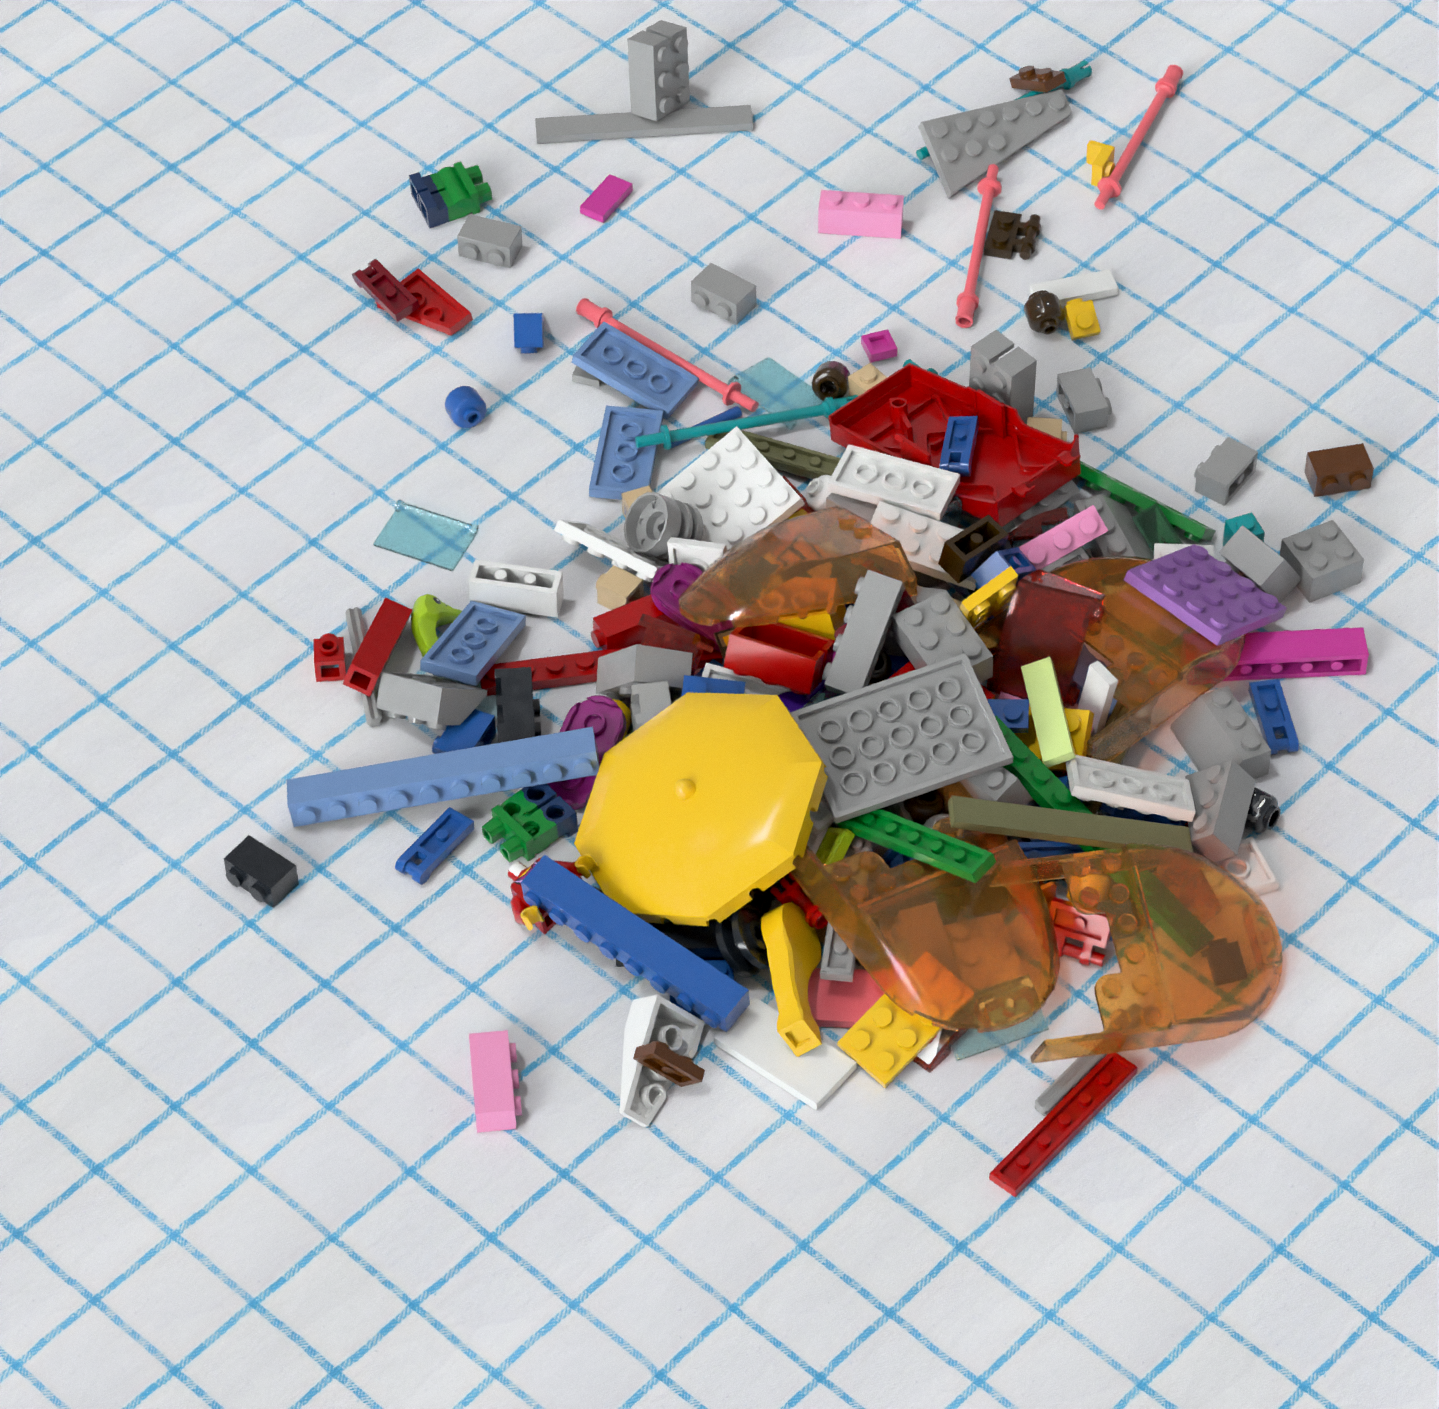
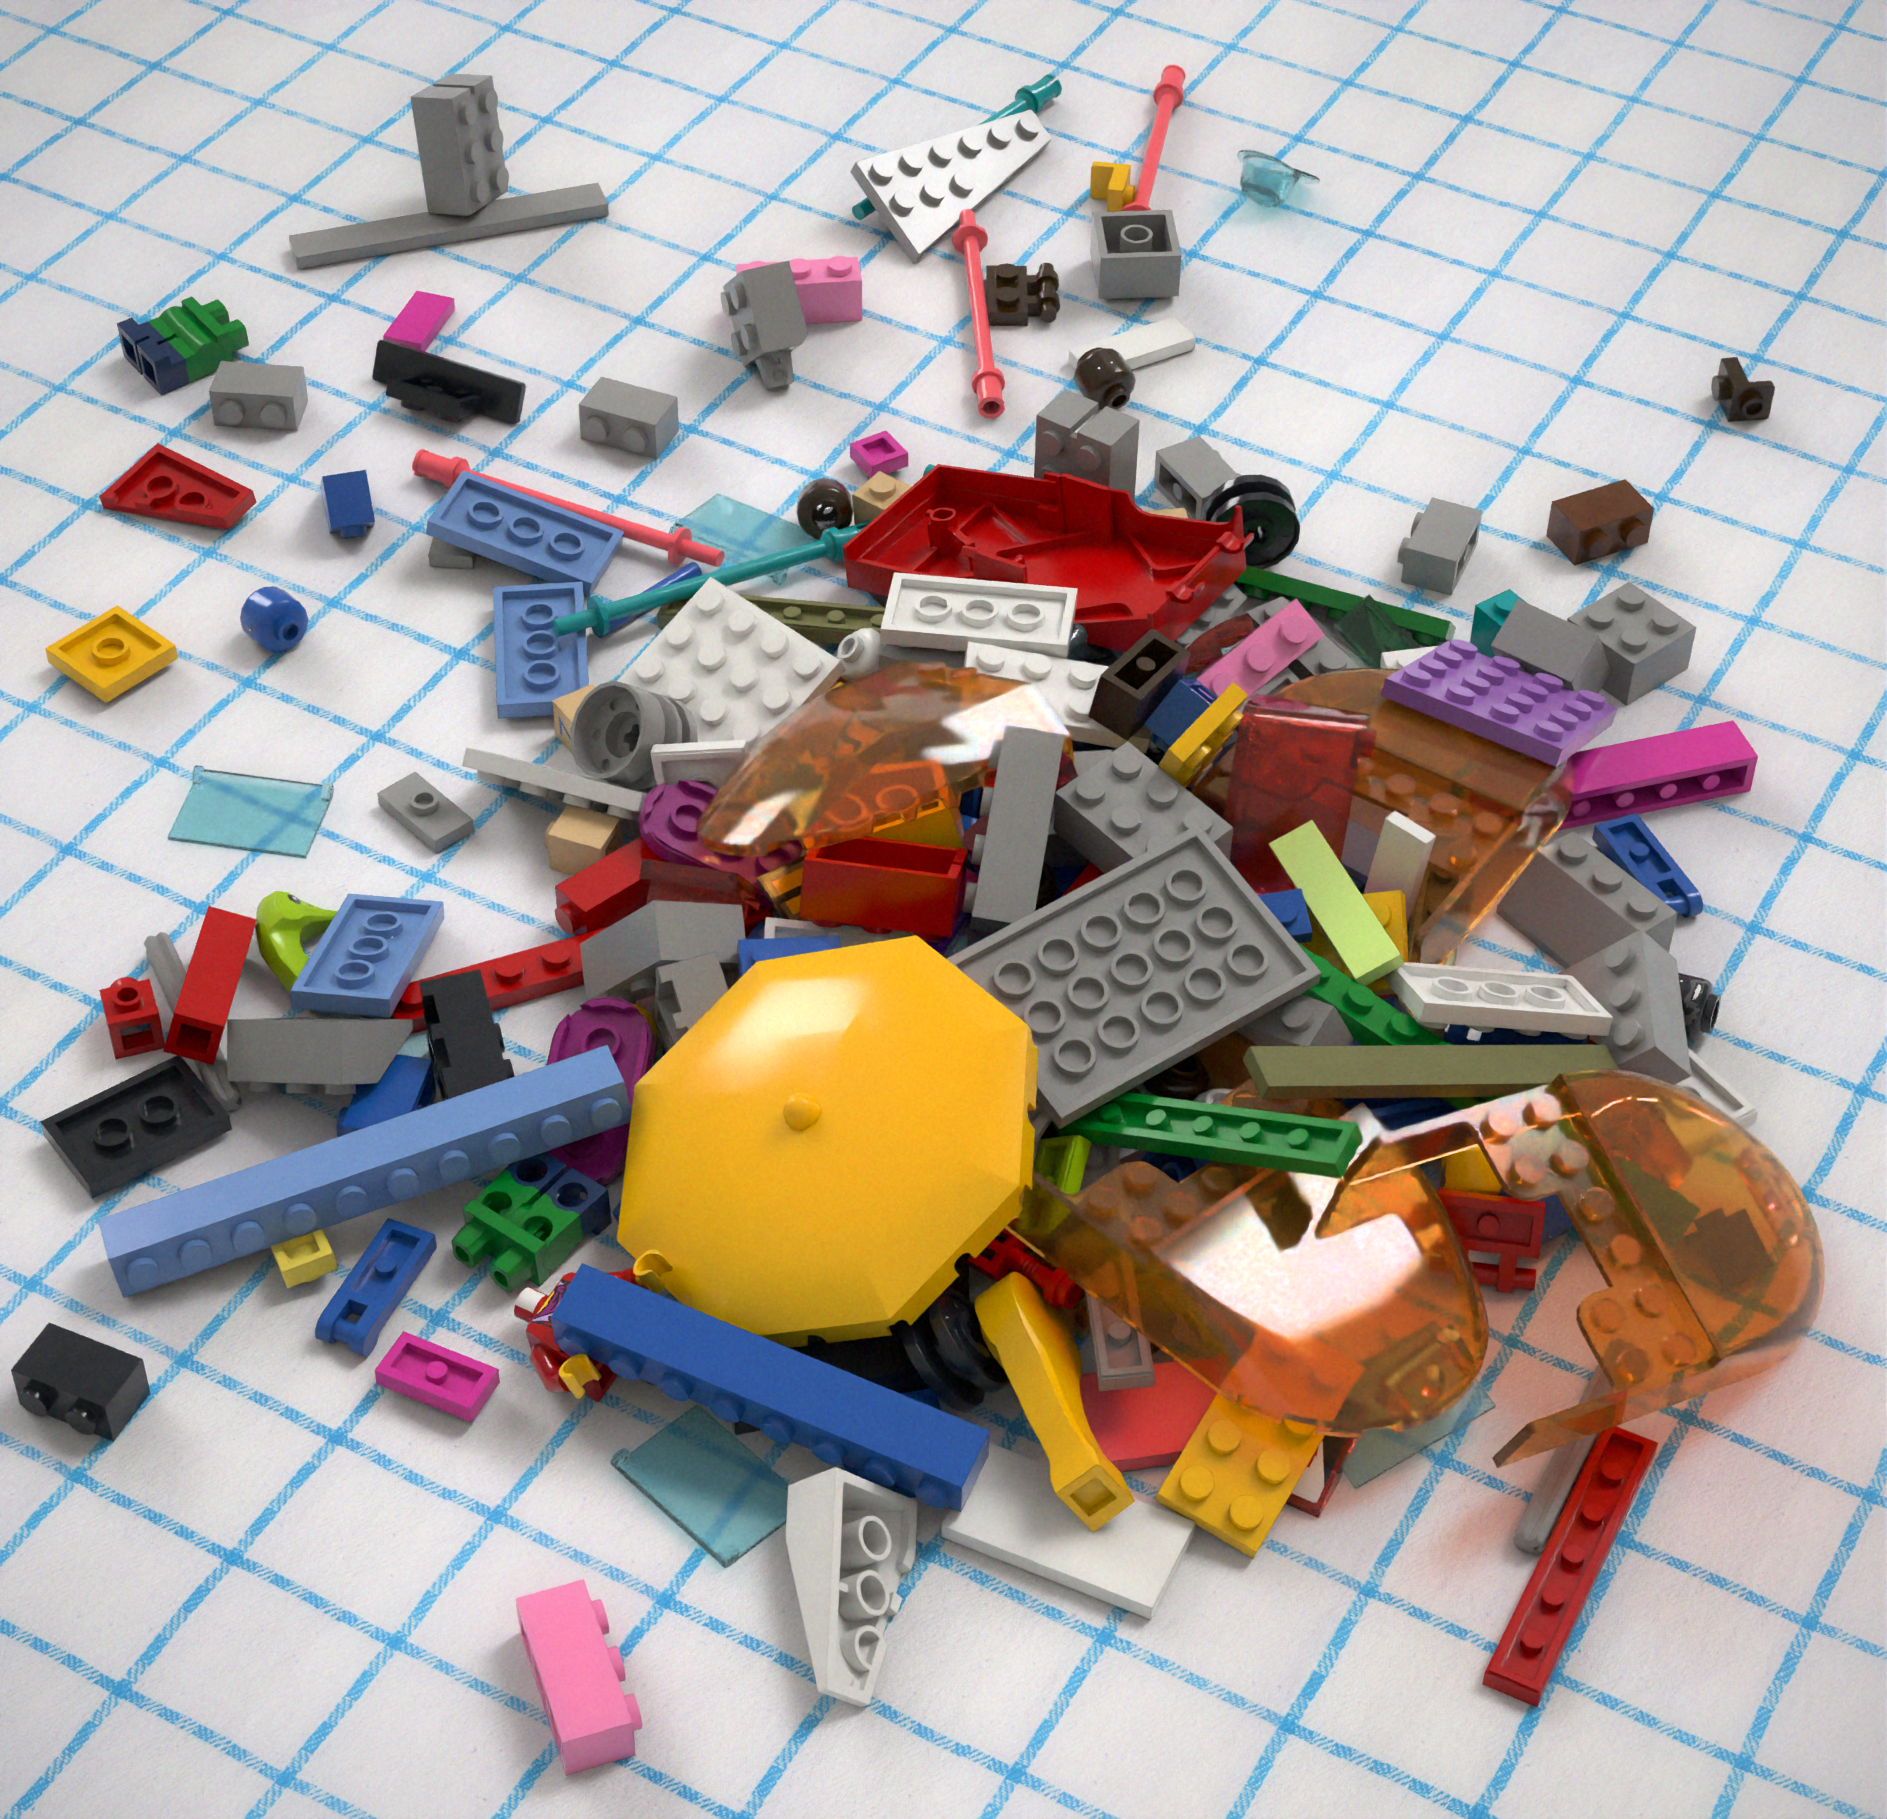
camera: 15 degrees left, 5 degrees down
dark red plate [352,259,420,322] -> none
white brick [468,559,564,617] -> none
reddish brown plate [633,1041,705,1087] -> none
blue plate [939,416,979,477] -> none
reddish brown plate [1009,66,1066,93] -> none
yellow bracket [1063,298,1101,340] -> none
none -> black plate [40,1055,232,1199]
none -> yellow plate [45,605,178,703]
none -> light yellow plate [271,1229,339,1289]
none -> black bracket [372,339,526,424]
none -> dark pink plate [374,1331,500,1422]
none -> light grey plate [377,772,474,853]
none -> clear light blue piece [611,1404,789,1568]
none -> light grey hinge [721,260,808,390]
none -> light grey brick [1090,210,1182,300]
none -> black wheel [1203,474,1300,570]
none -> clear light blue piece [1237,150,1320,208]

